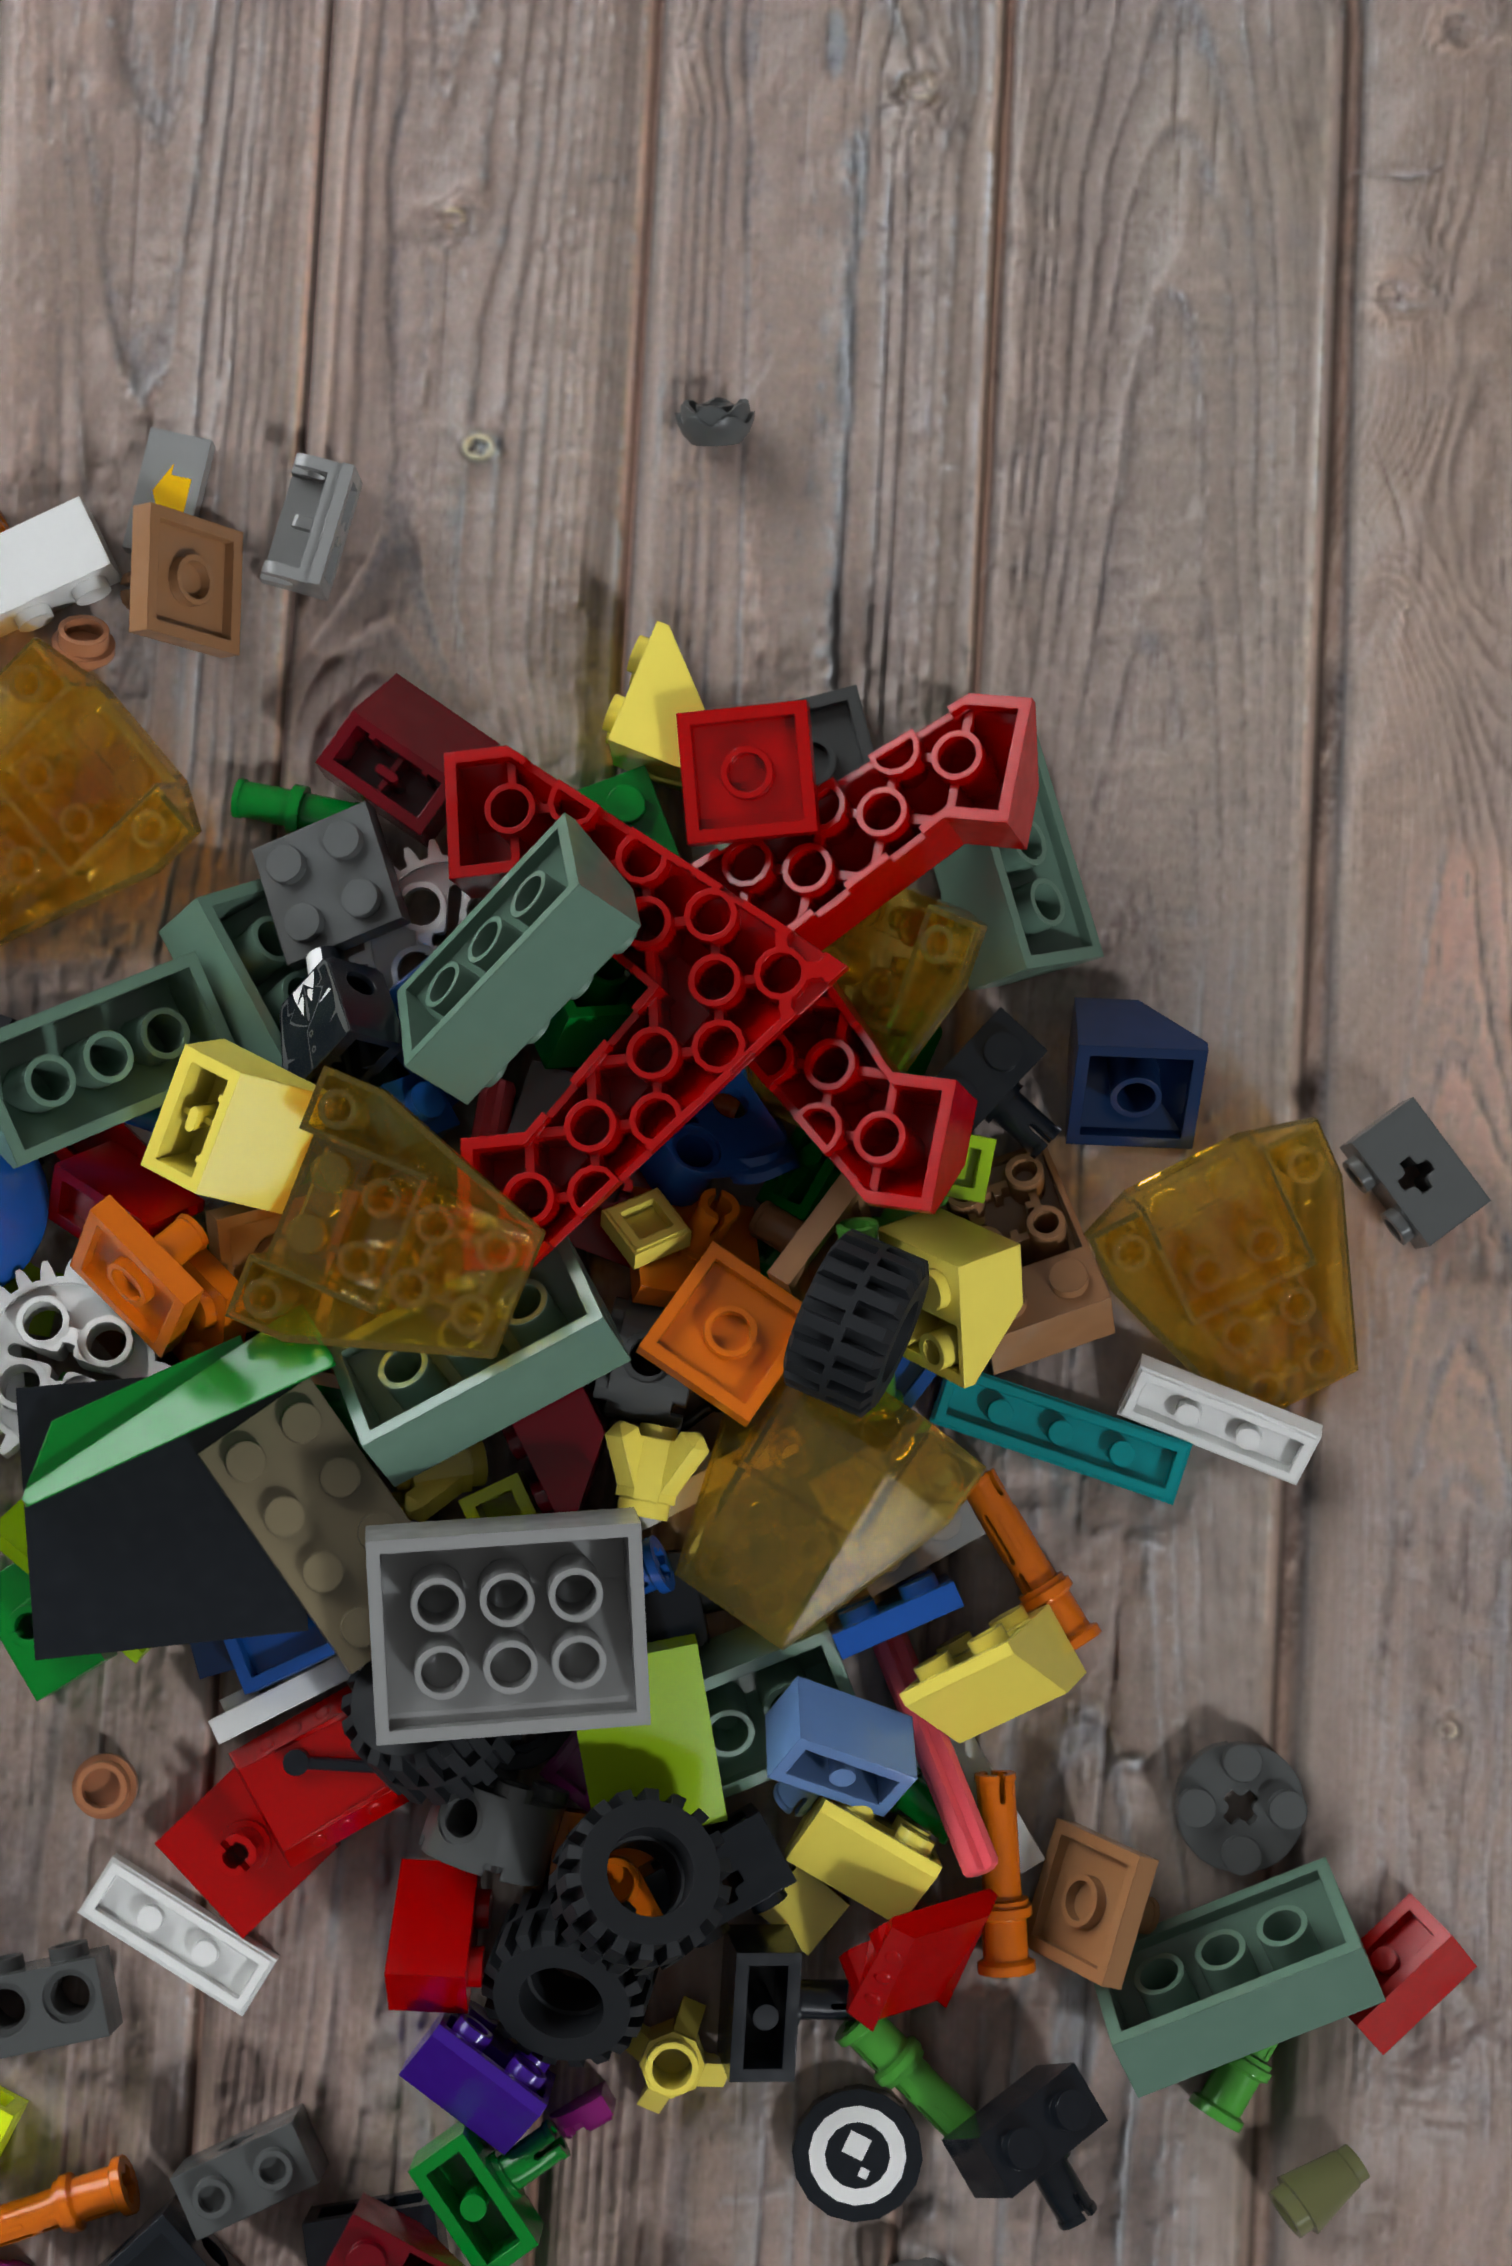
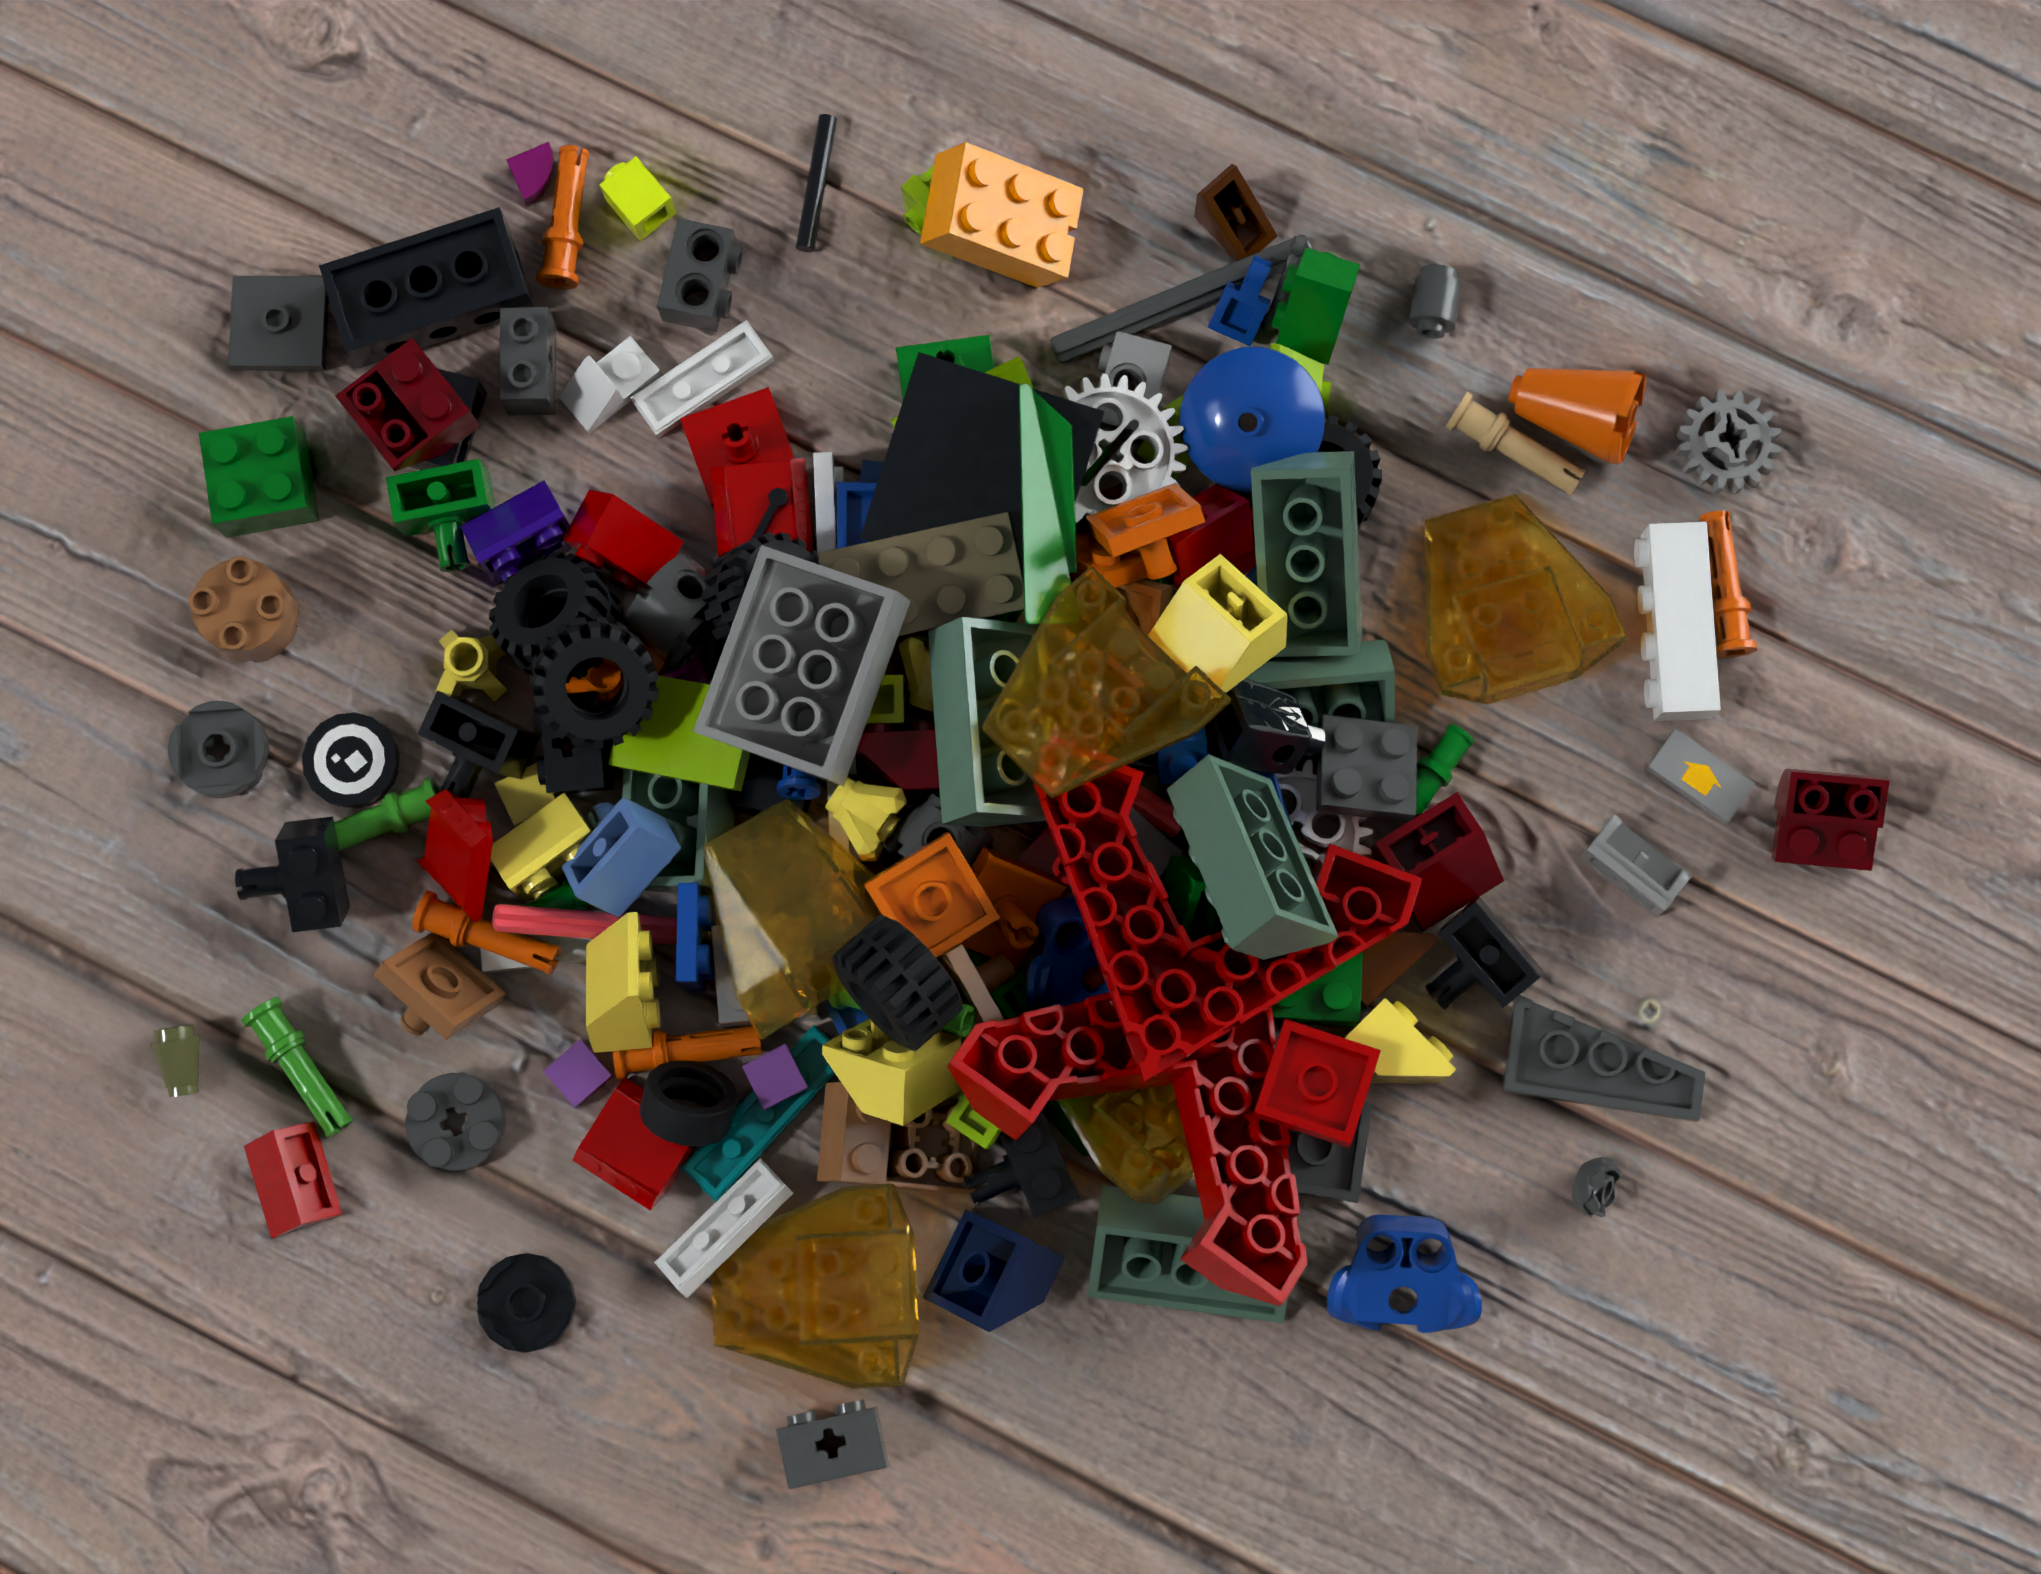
camera: 120 degrees right, 5 degrees down
nougat plate [51,614,116,672] -> none
nougat plate [72,1753,139,1819] -> none
medium nougat tile [120,502,243,658] -> none
magenta tile [549,2080,616,2139] -> none
light yellow tile [600,1187,692,1270] -> none
sand green slope [1093,1856,1386,2098] -> none
none -> black tile [477,1253,576,1353]
none -> medium lavender tile [543,1039,614,1109]
none -> white slope [559,336,662,434]
none -> red slope [572,1077,696,1211]
none -> black tyre [639,1061,738,1146]
none -> medium lavender tile [742,1044,809,1111]
none -> blue piece [1327,1214,1482,1333]
none -> reddish brown slope [1361,932,1439,1011]
none -> black brick [1425,896,1543,1010]
none -> dark grey wing [1501,995,1706,1122]
none -> dark red brick [1771,769,1890,871]

